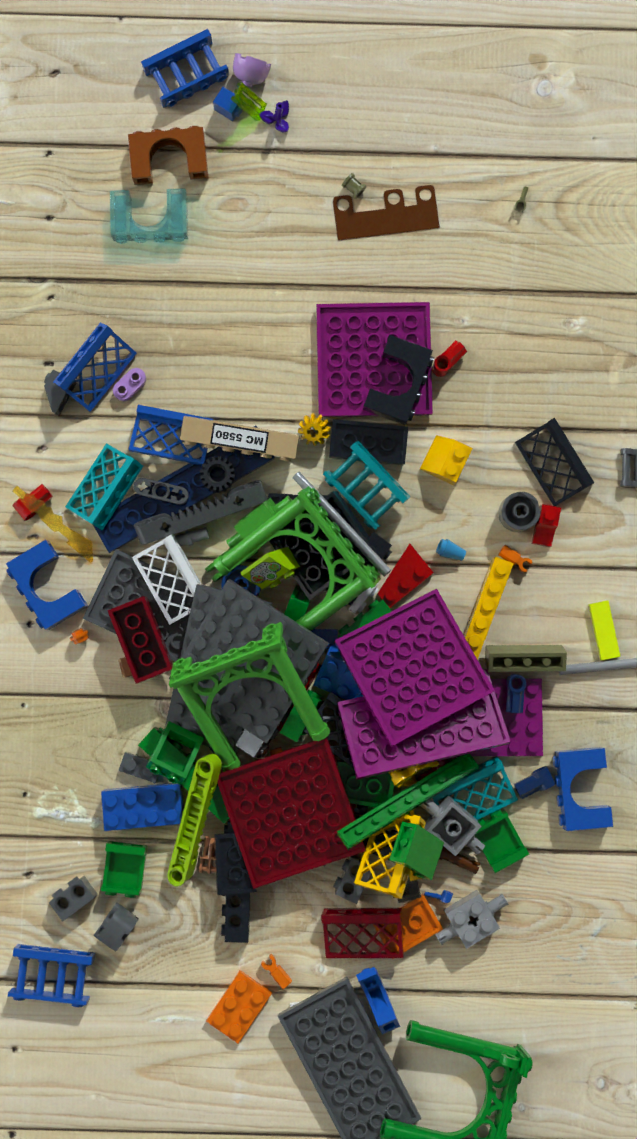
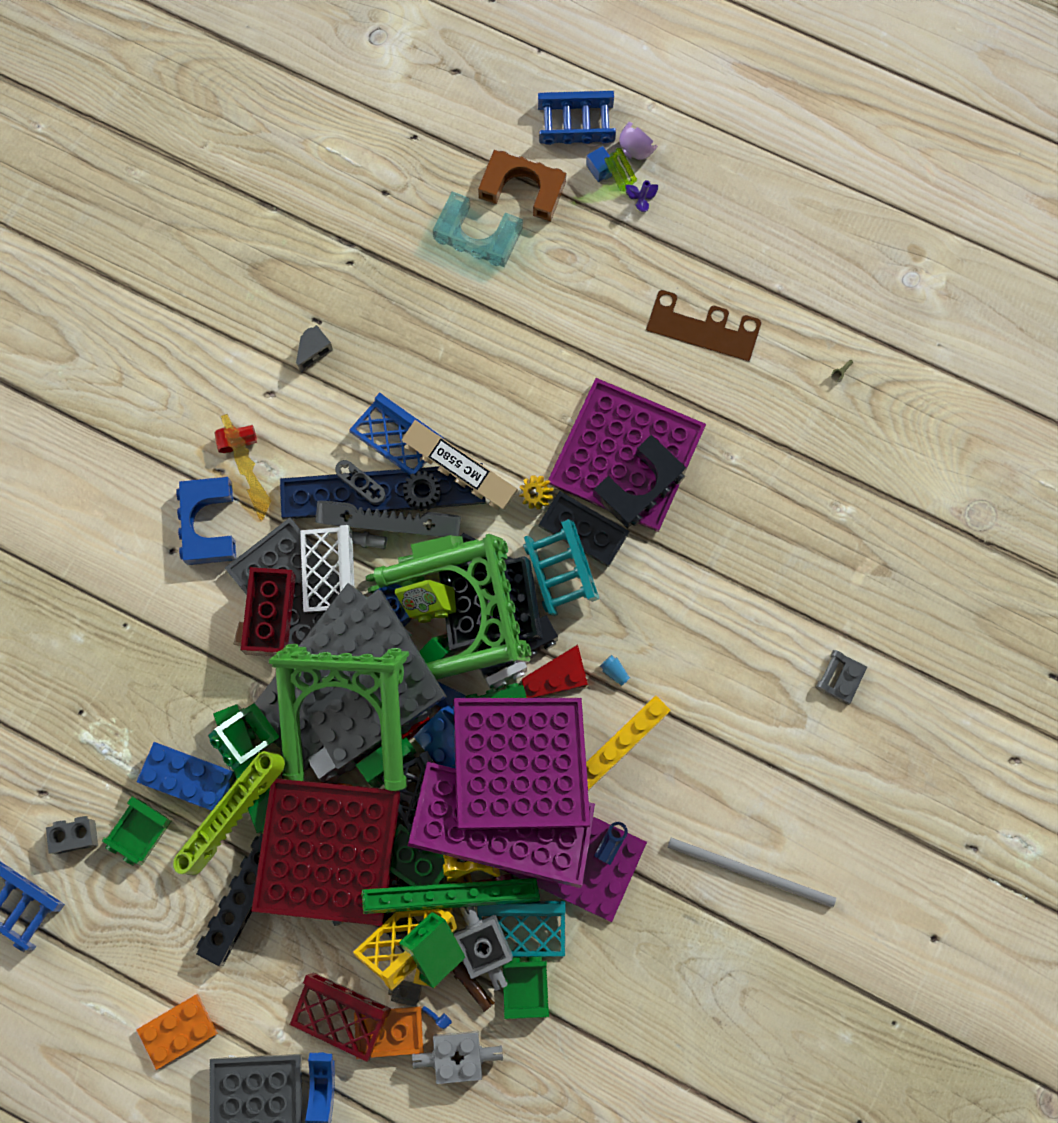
camera: 30 degrees right, 10 degrees down
blue fence [53,322,137,412] -> none
teal fence [65,443,144,530] -> none
orange plate [69,628,89,645] -> none
dark grey brick [93,903,139,952] -> none
lavender plate [113,368,146,401] -> none
dark grey plate [118,752,158,783] -> none
nougat arm [199,836,216,874] -> none
black wing [214,833,257,895] -> none
orange bar [261,954,292,989] -> none
light grey piece [293,471,391,577] -> none
dark grey brick [333,856,371,904] -> none
olive bush [342,173,366,199] -> none
yellow slope [420,435,473,486] -> none
red piece [432,340,467,377] -> none
olive brick [485,645,567,672] -> none
dark grey brick [498,492,540,532] -> none
orange bar [498,545,533,573] -> none
dark blue piece [514,766,556,799] -> none
black fence [515,418,595,506] -> none
red arch [531,504,561,547] -> none
blue arch [553,747,613,831] -> none
neon yellow tile [588,600,621,660] -> none

